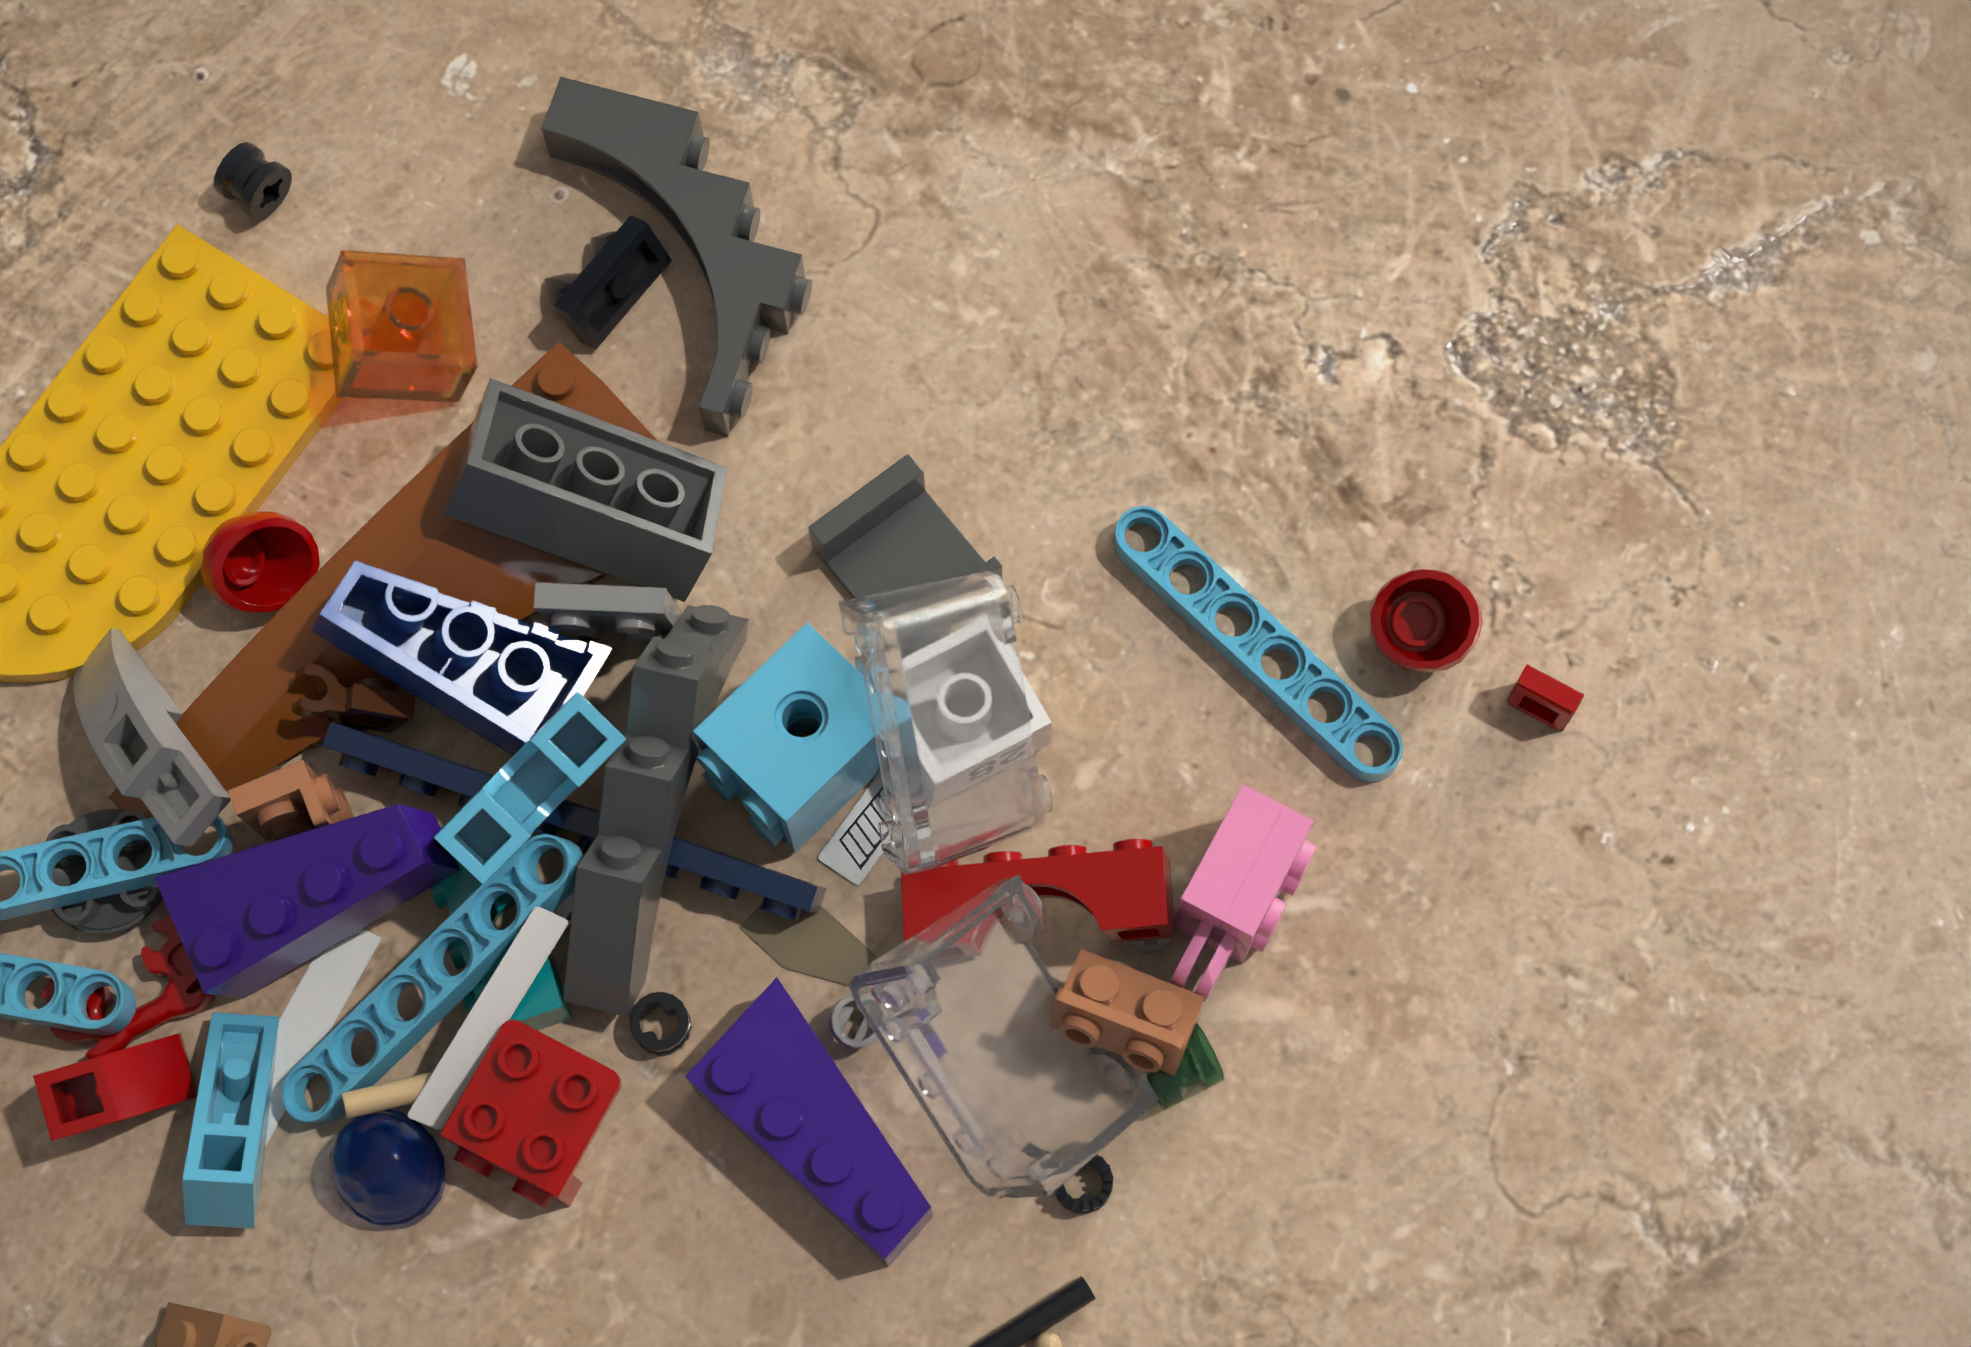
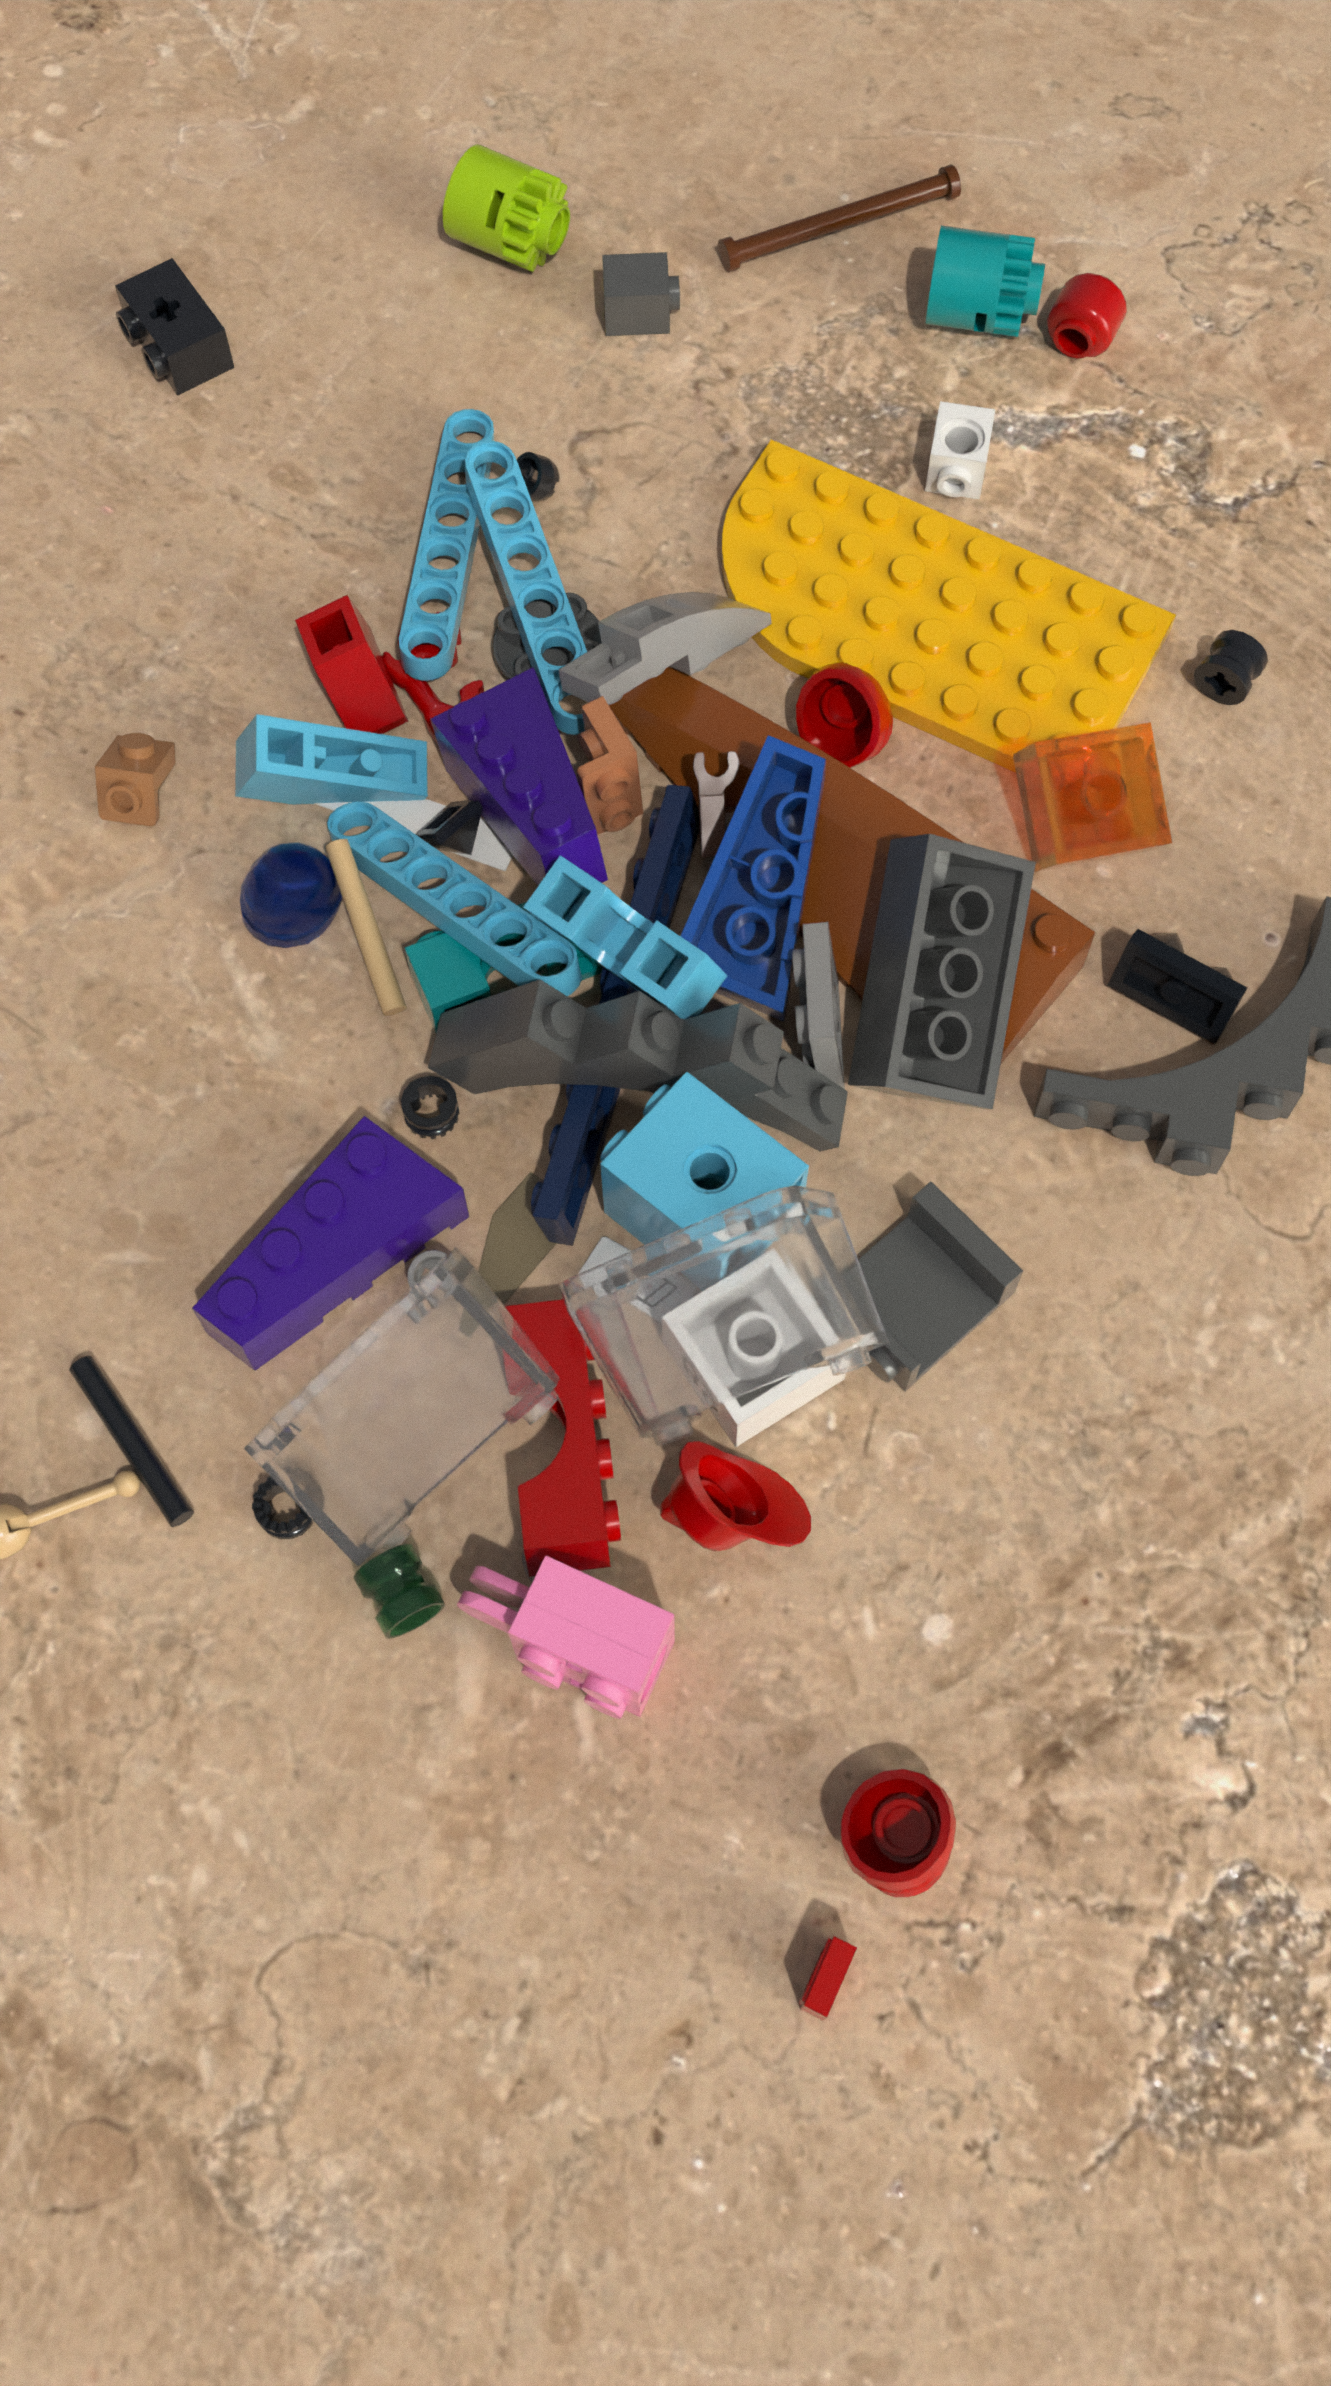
camera: 85 degrees right, 5 degrees down
white sticker [407,906,568,1130] -> none
red bracket [440,1020,622,1209] -> none
nougat bracket [1049,949,1205,1076] -> none
medium azure beam [1114,506,1403,783] -> none
none -> black slope [416,800,483,855]
none -> red piece [659,1441,811,1552]

